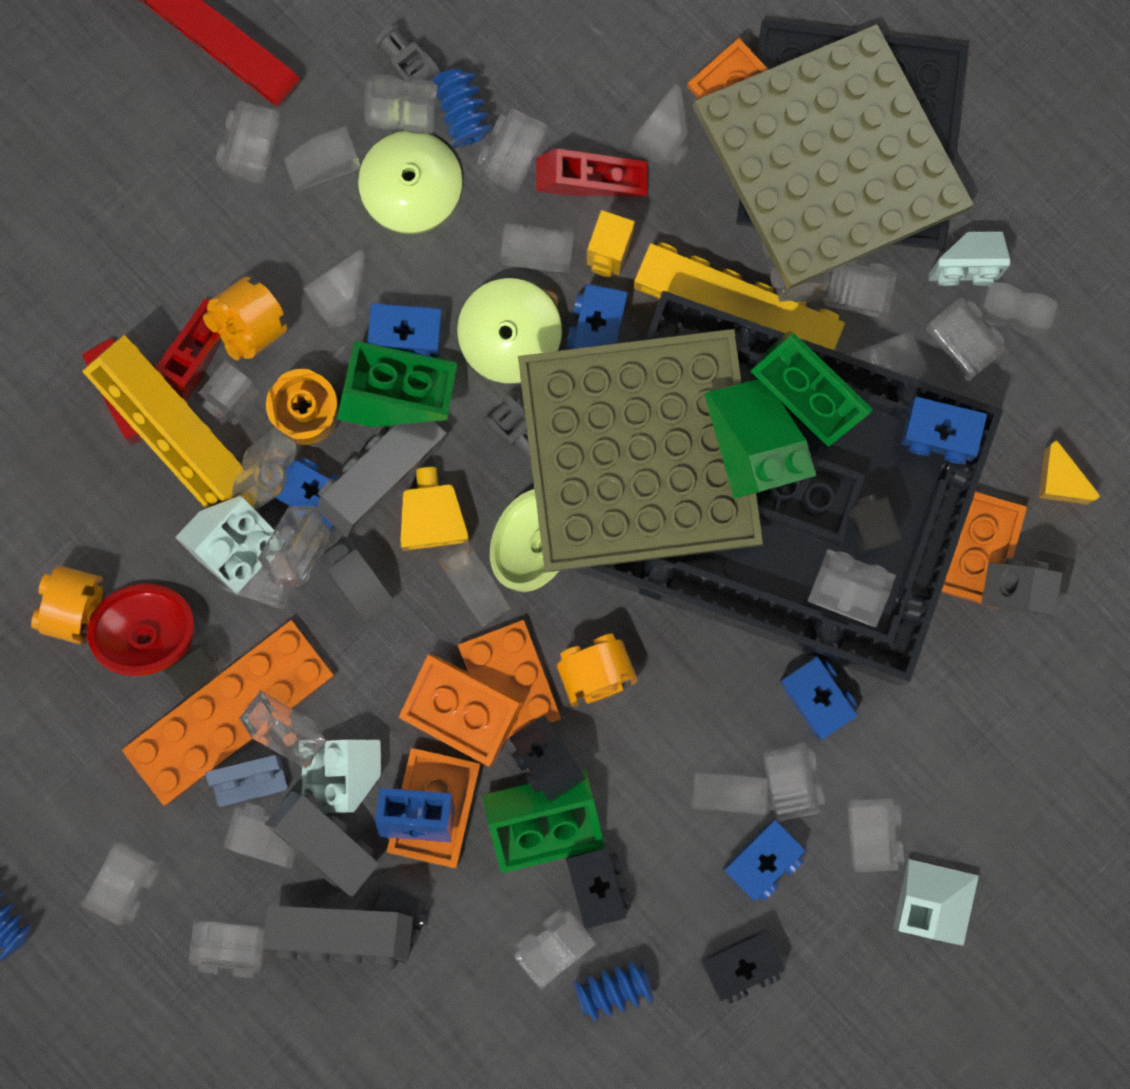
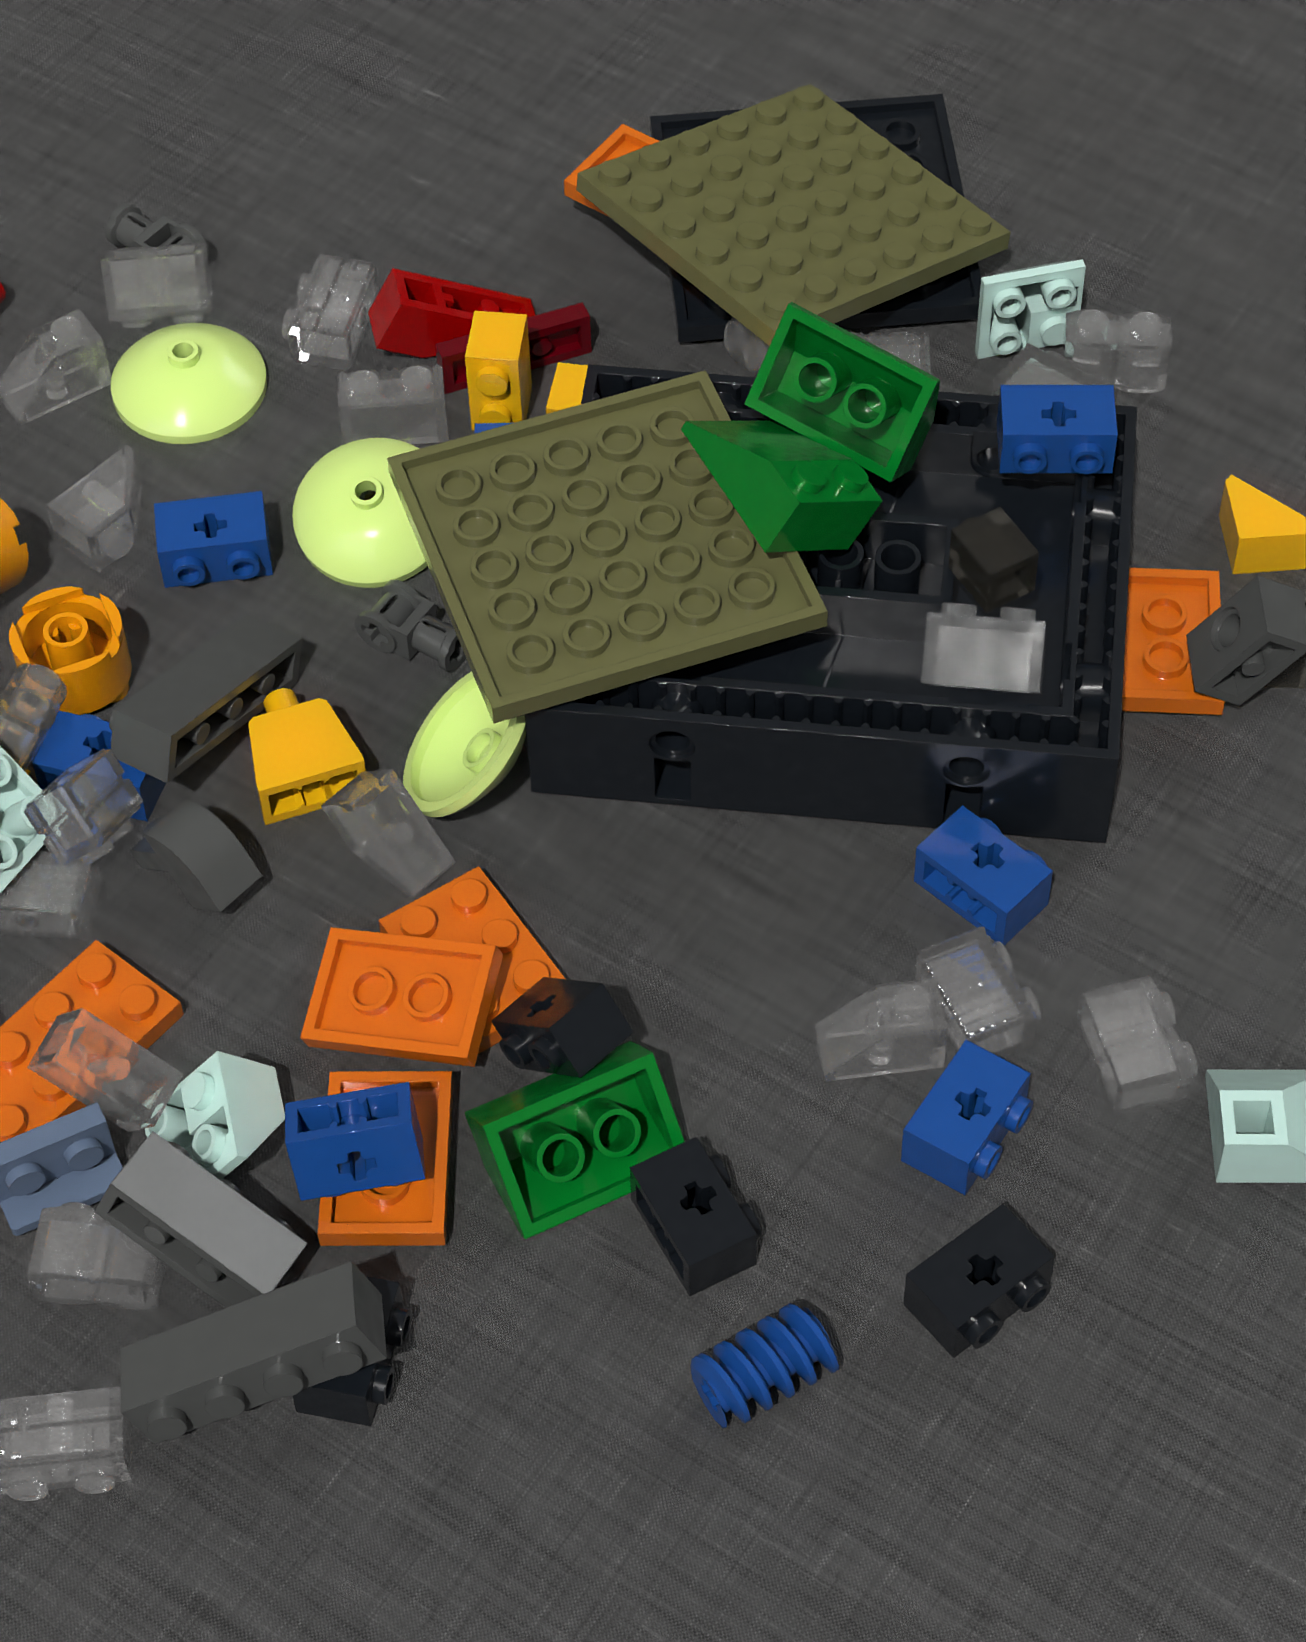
camera: 10 degrees left, 30 degrees down
green slope [337,340,457,427] -> none
blue piece [432,69,493,148] -> none
clear brick [513,909,596,990] -> none
light orange brick [556,633,638,707] -> none
clear slope [632,83,688,171] -> none
none -> dark red plate [435,302,592,394]

